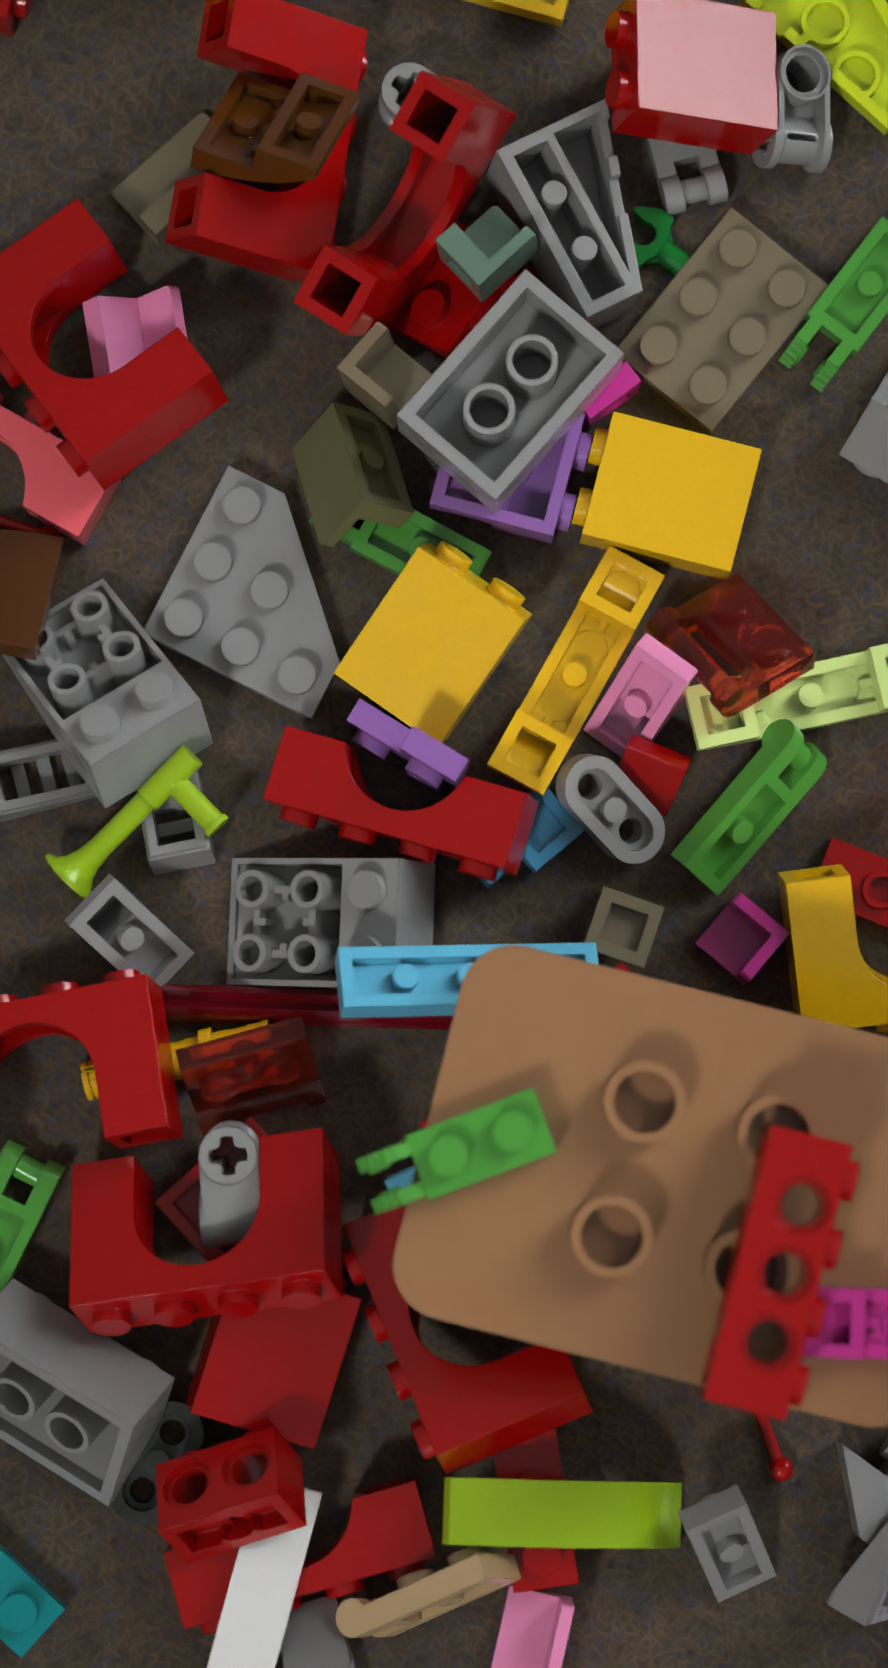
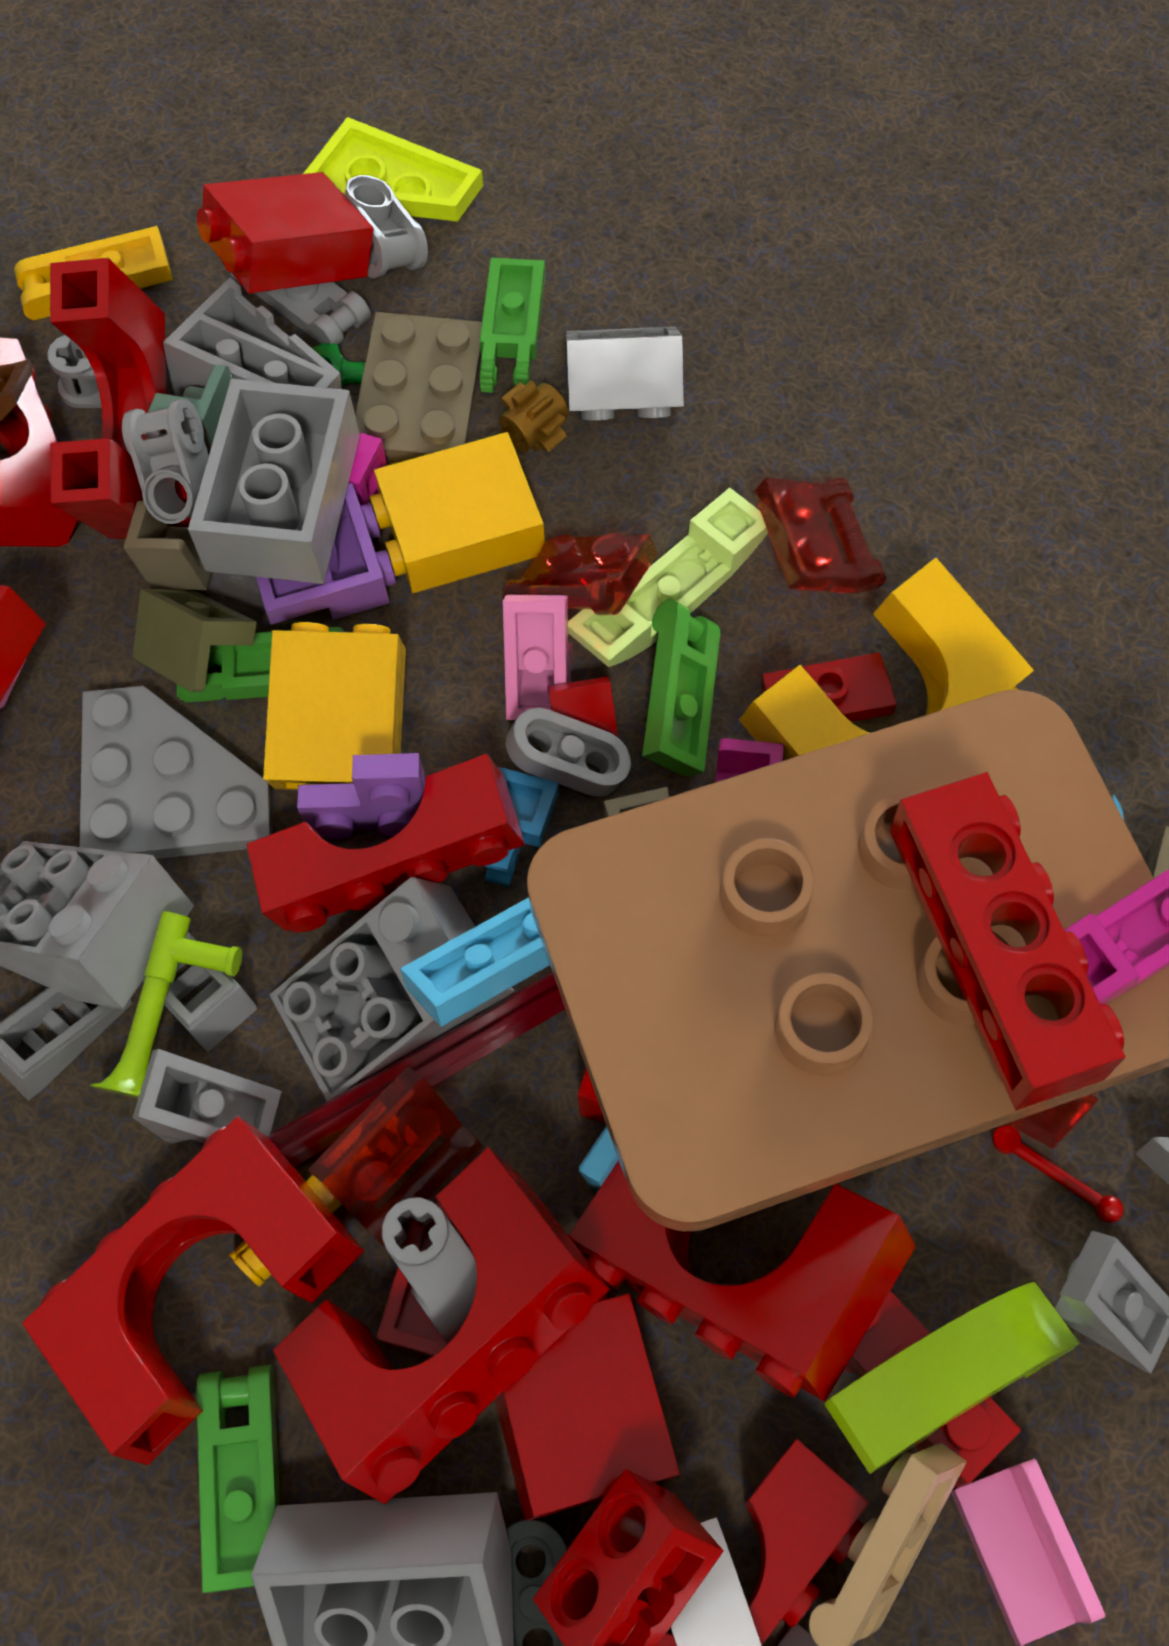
camera: 30 degrees left, 20 degrees down
bright green hinge [355,1087,557,1215] -> none
yellow slope [487,545,665,797] -> none
none -> light grey piece [122,398,209,524]
none -> pearl gold gear [499,381,569,453]

